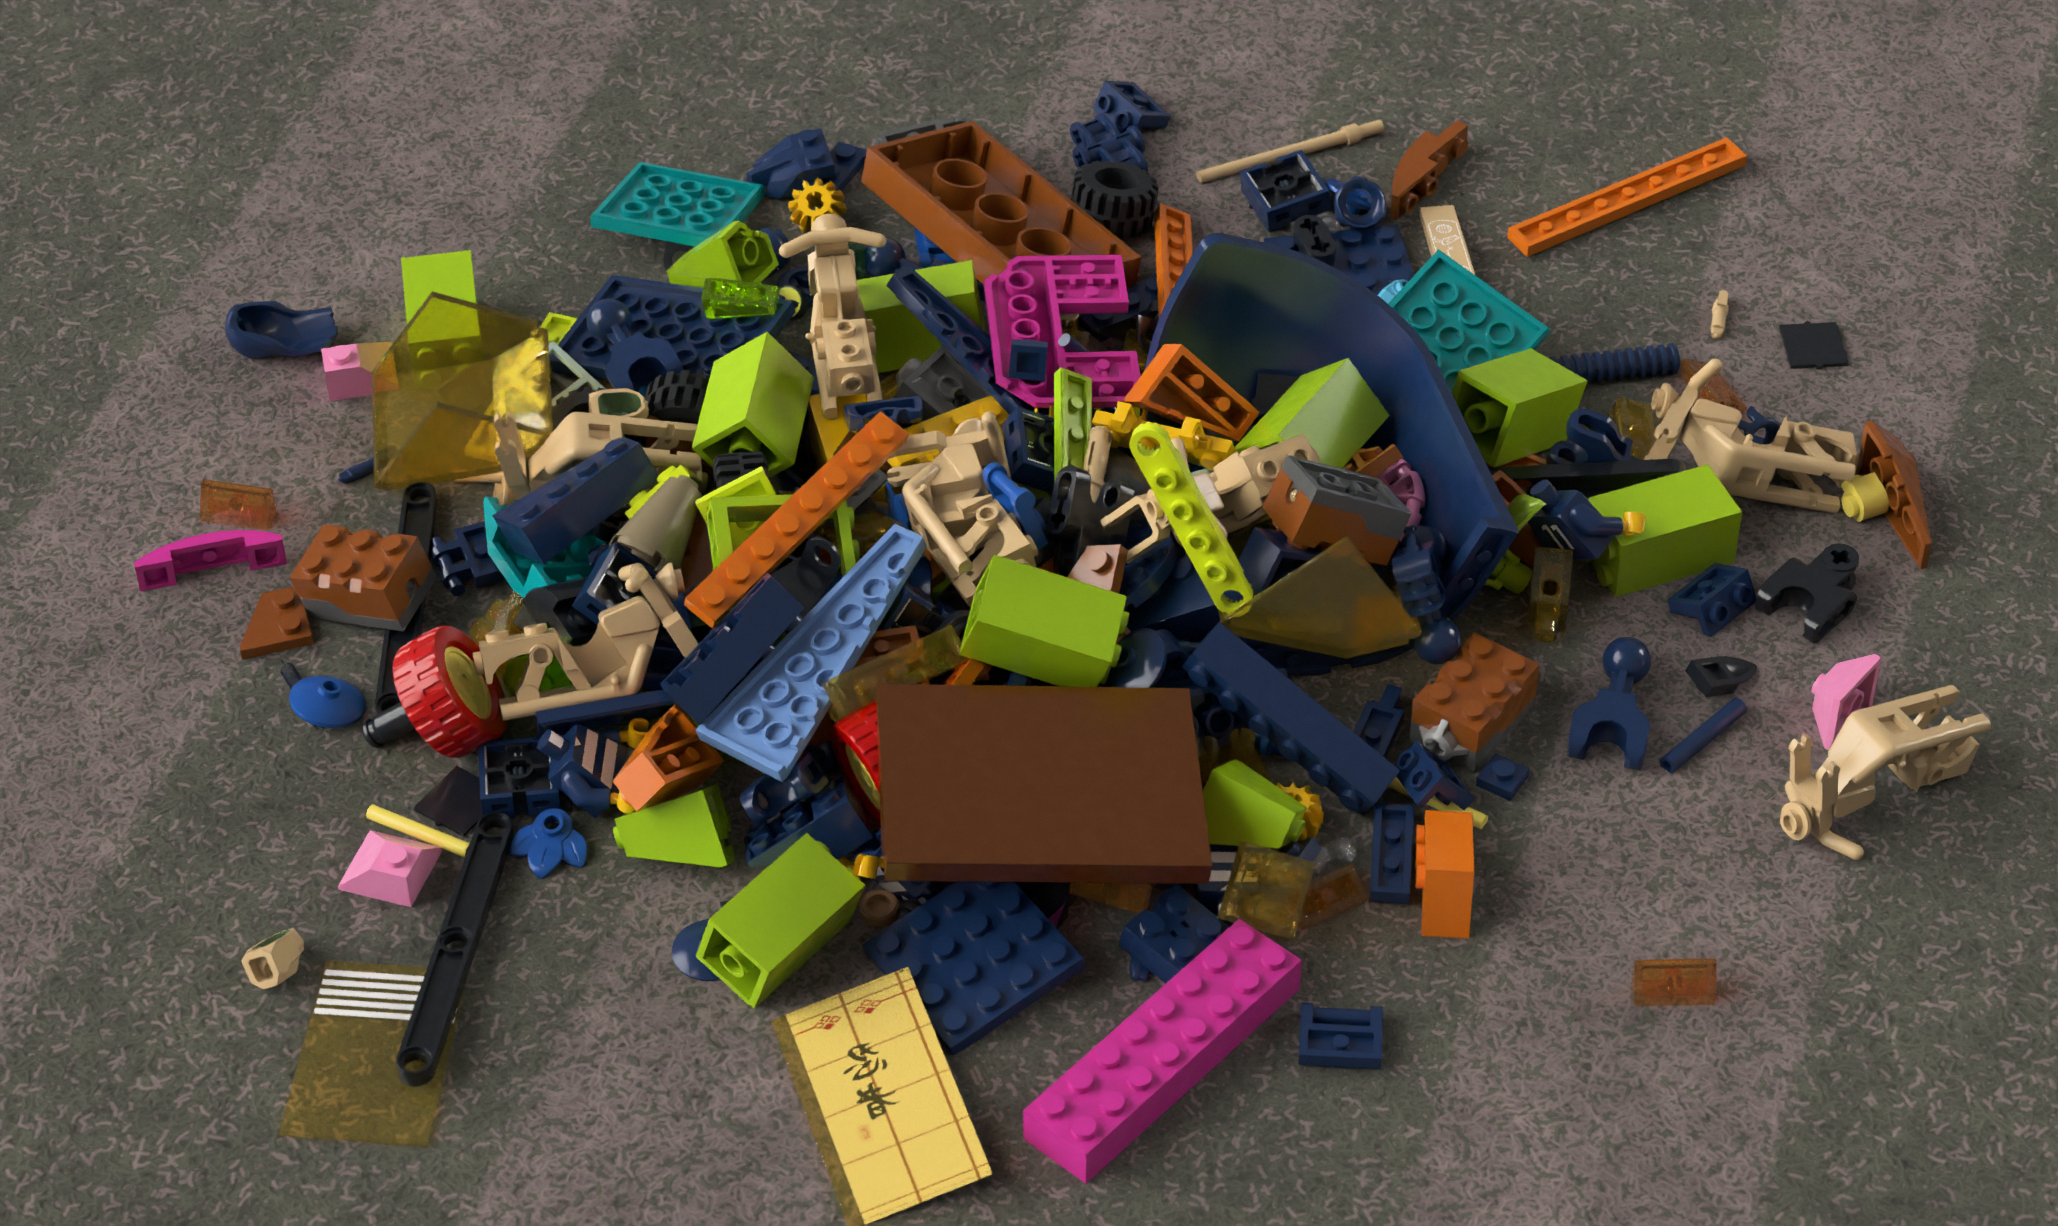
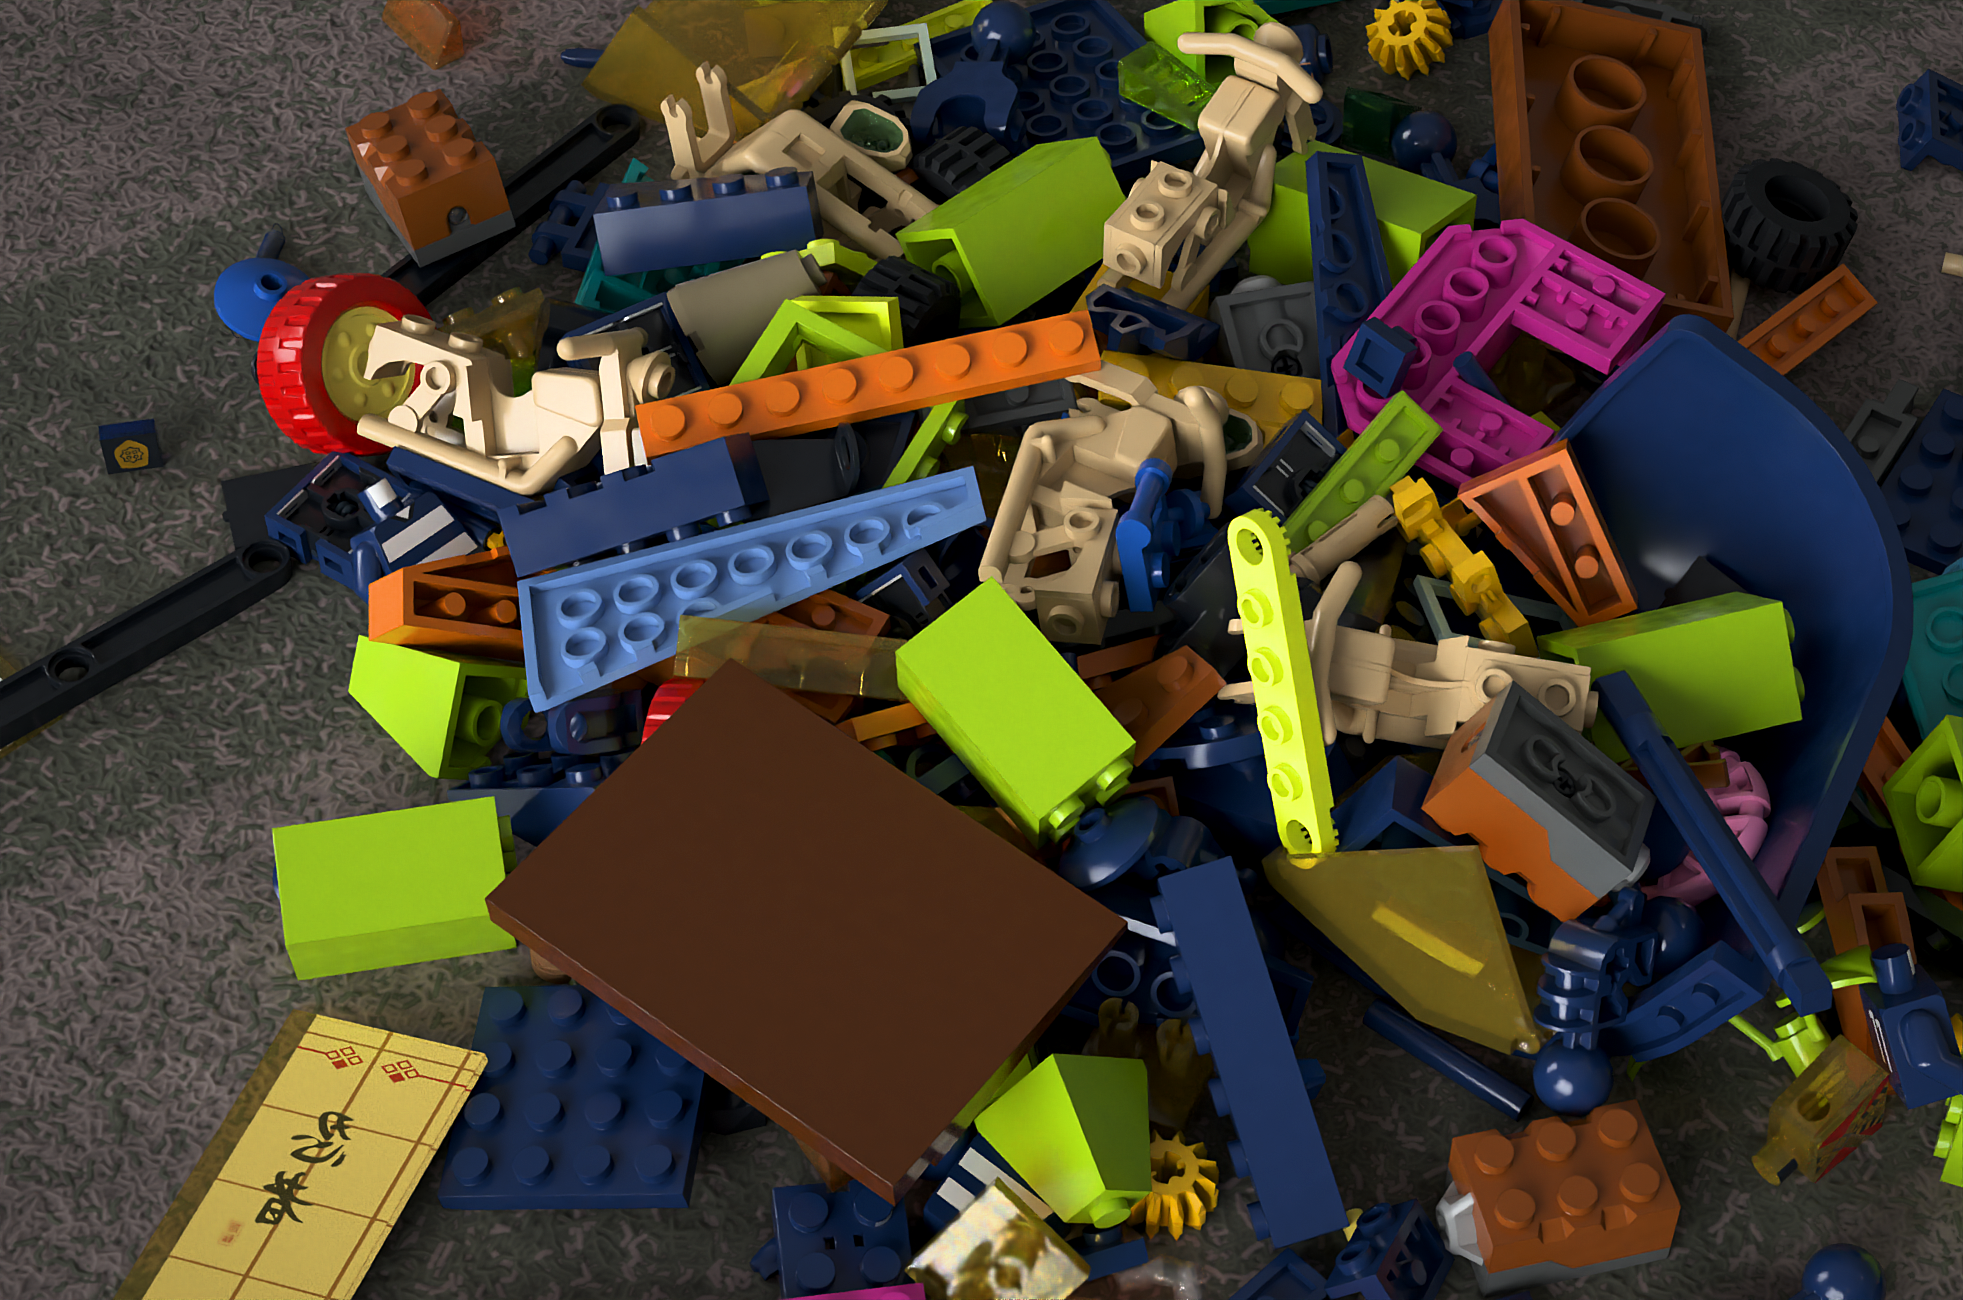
camera: 40 degrees right, 5 degrees up
dark pink slope [134,530,287,592] -> none
dark orange wing [240,586,313,659] -> none
bright pink slope [338,830,443,907] -> none
light yellow bar [366,804,470,858] -> none
blue plate [510,808,588,879] -> none
dark blue axle [1070,113,1148,172] -> none
dark blue hinge [1353,684,1405,759] -> none
none -> tile [98,419,163,474]
none -> dark blue piece [1362,998,1534,1122]
none -> dark blue piece [1590,670,1833,1017]

